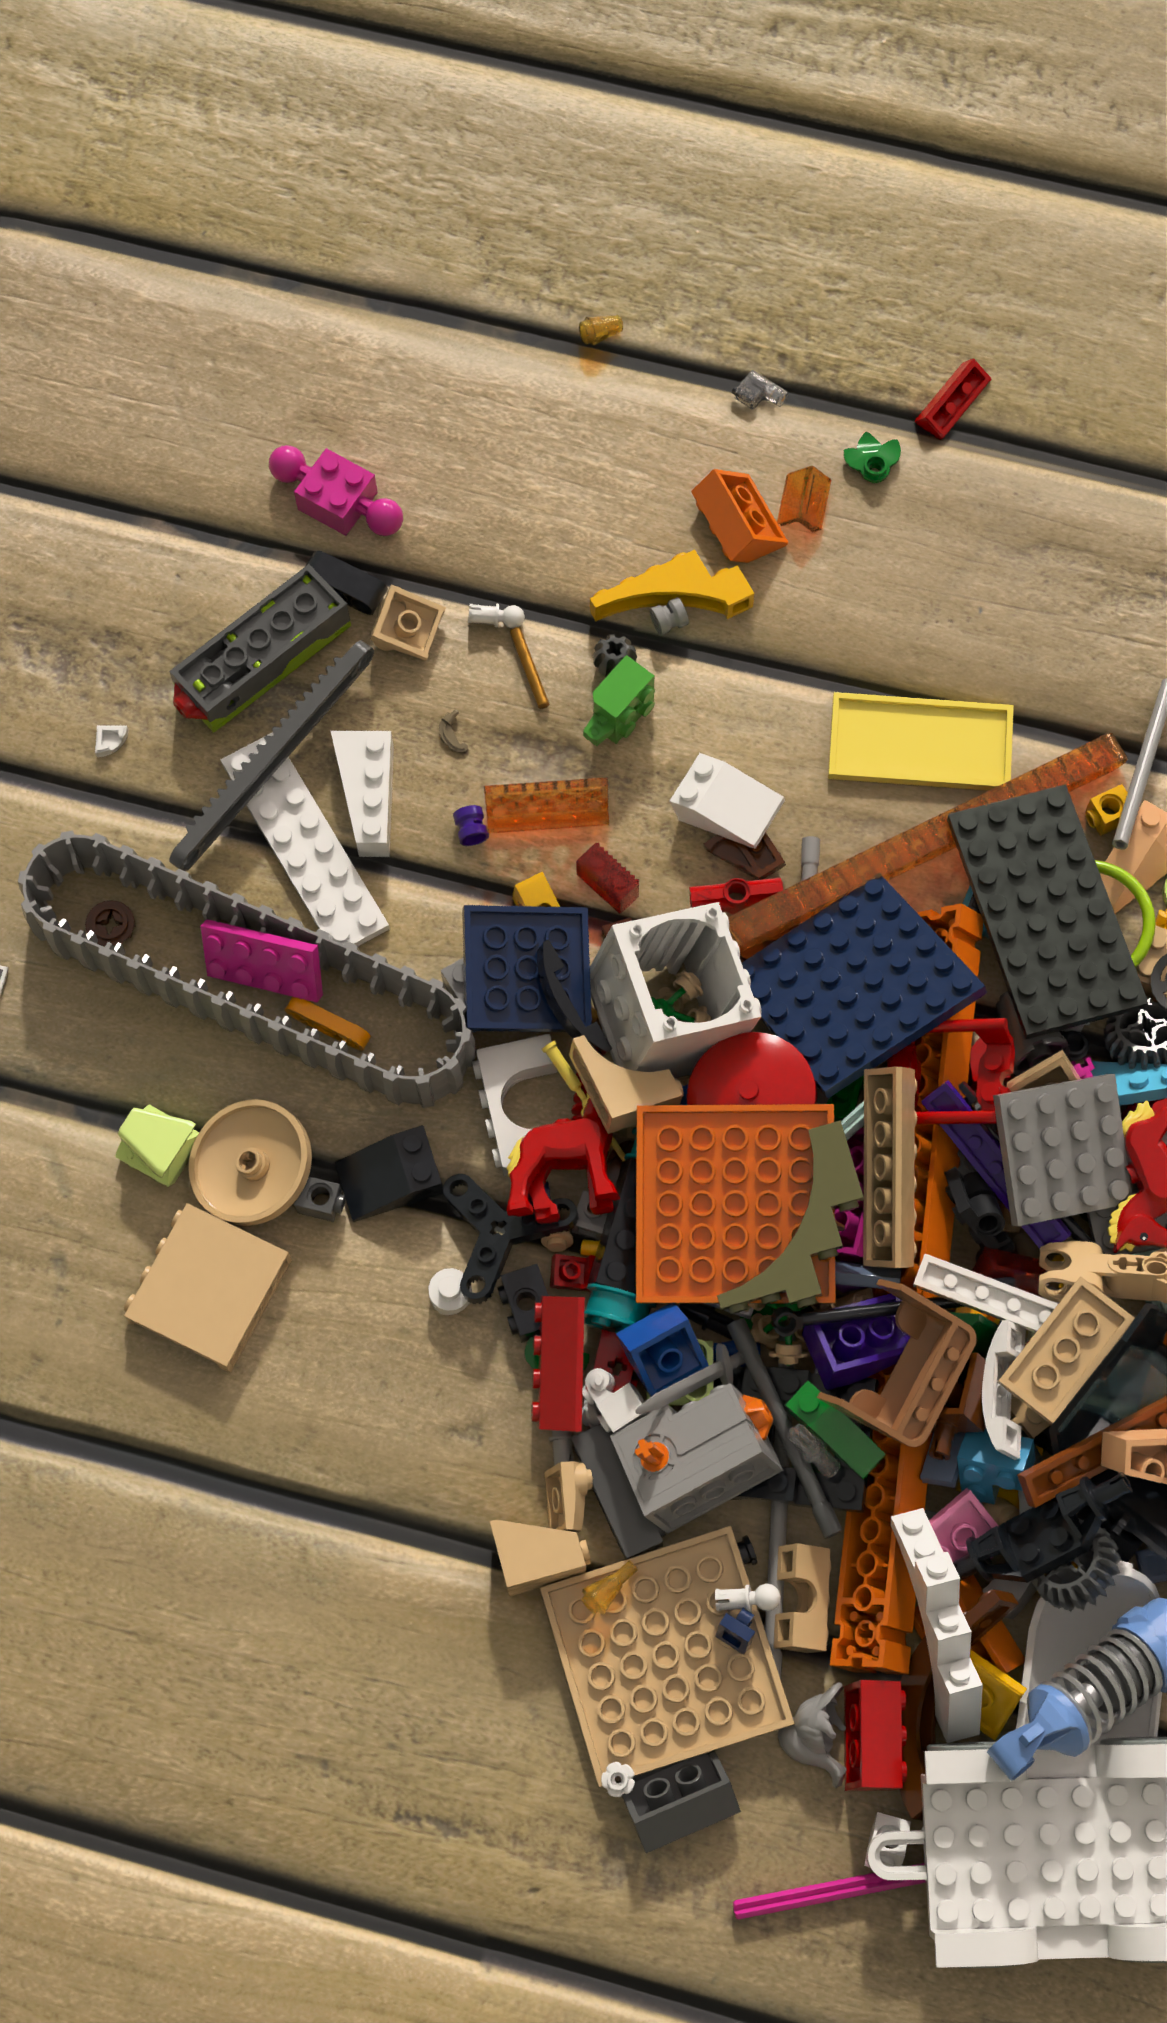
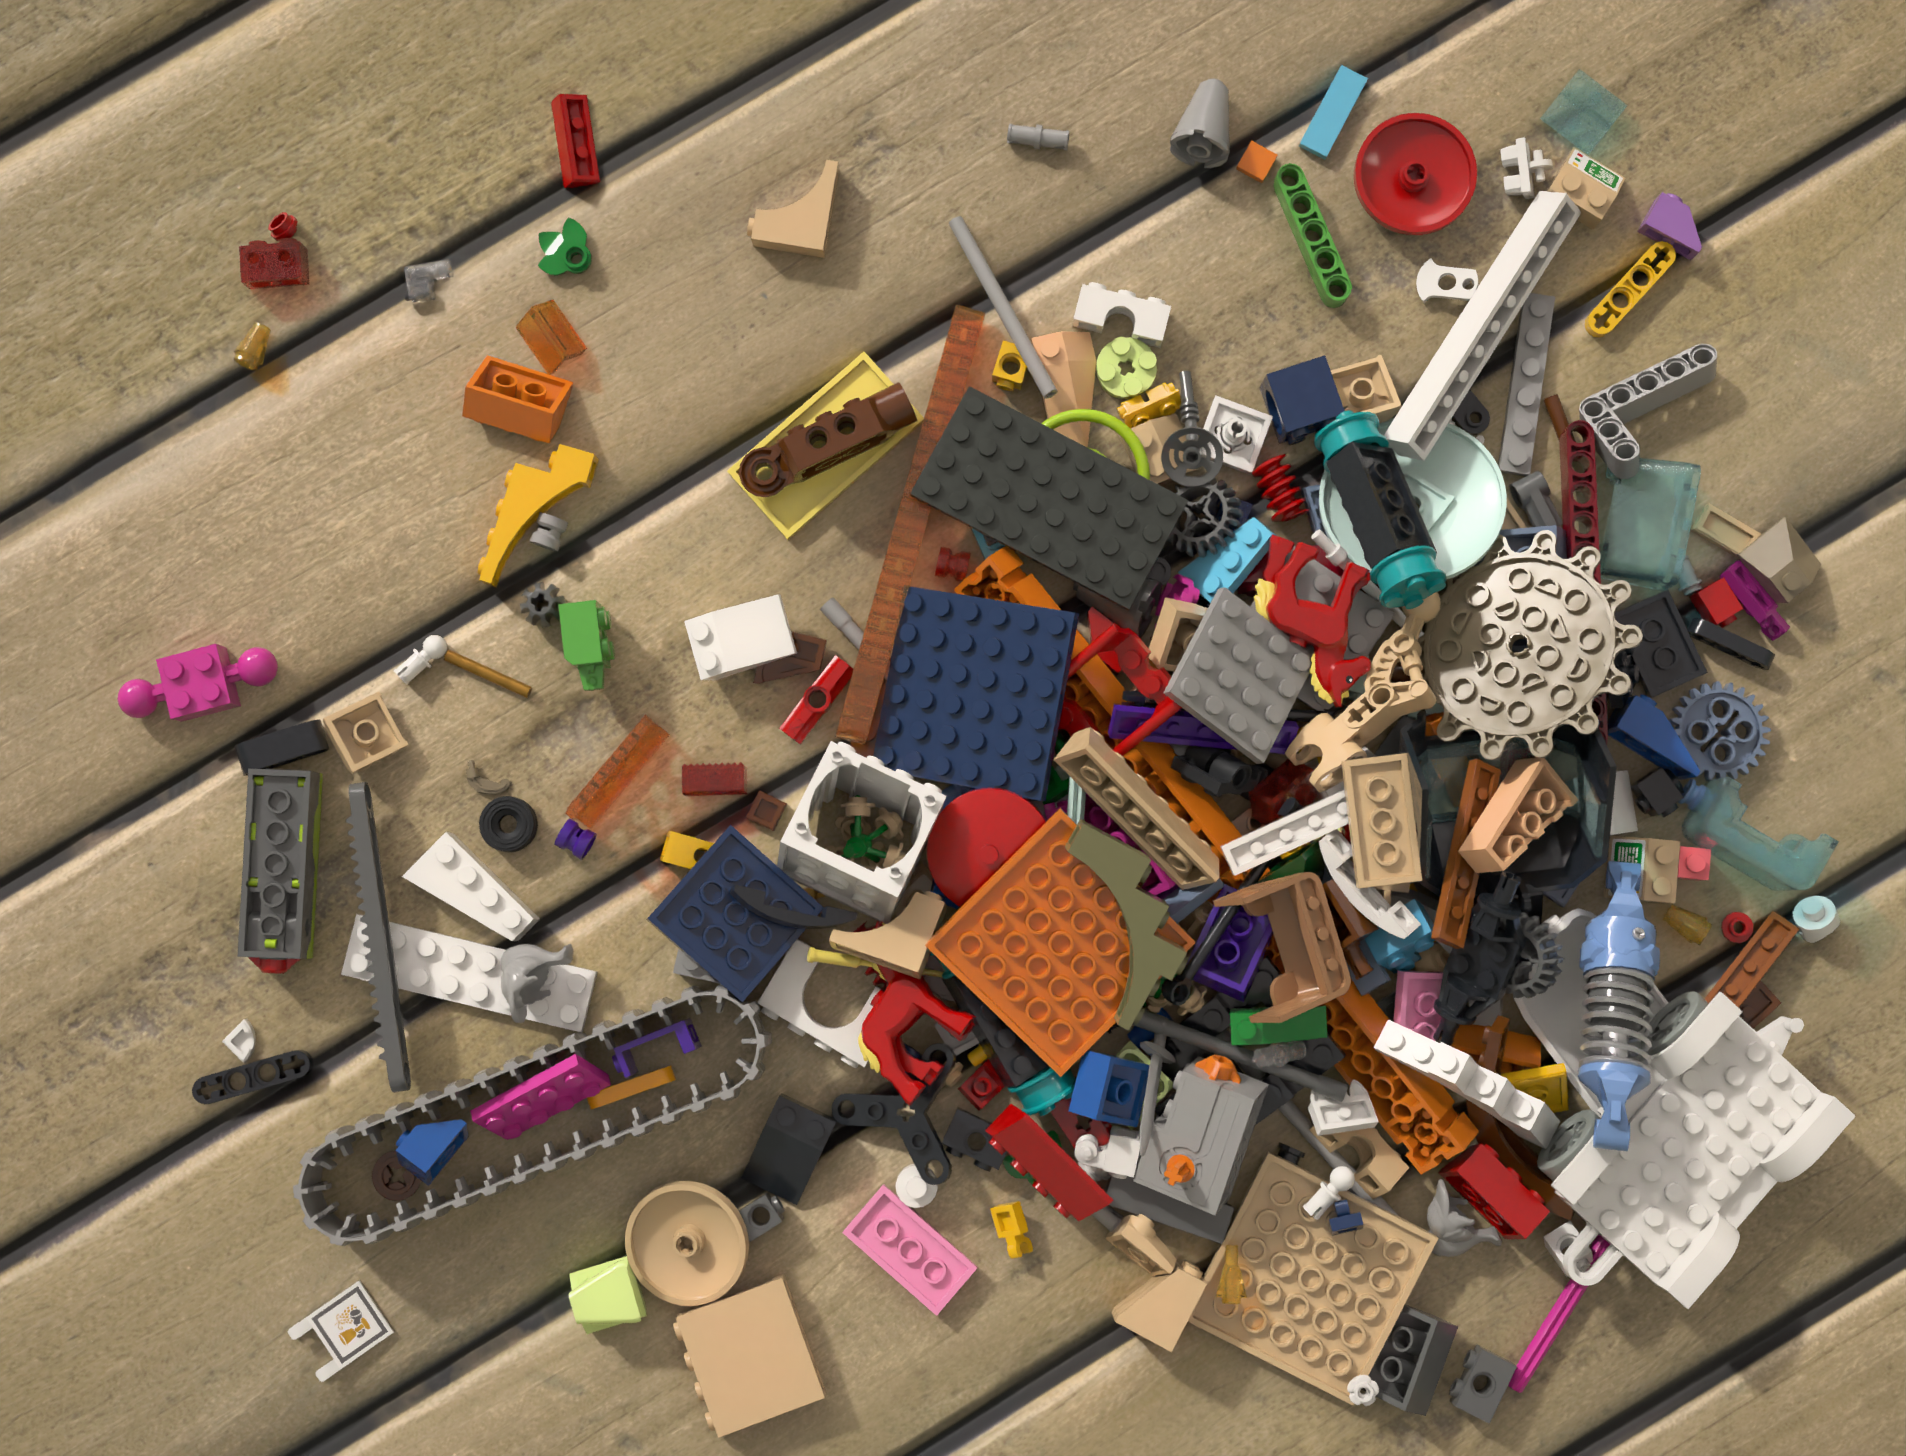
camera: 45 degrees left, 15 degrees up
none -> black beam [192,1050,314,1104]
none -> clear red brick [239,238,310,289]
none -> red plate [268,212,298,241]
none -> blue slope [396,1119,469,1186]
none -> black tyre [479,796,538,852]
none -> light grey piece [501,944,574,1023]
none -> dark purple panel [612,1018,702,1078]
none -> reddish brown brick [739,382,917,497]
none -> tan arch [747,160,840,258]
none -> bright pink plate [842,1184,978,1316]
none -> clear red wheel [935,546,971,582]
none -> yellow plate [990,1201,1033,1259]
none -> white plate [1308,1079,1379,1136]
none -> dark grey brick [1449,1344,1517,1424]

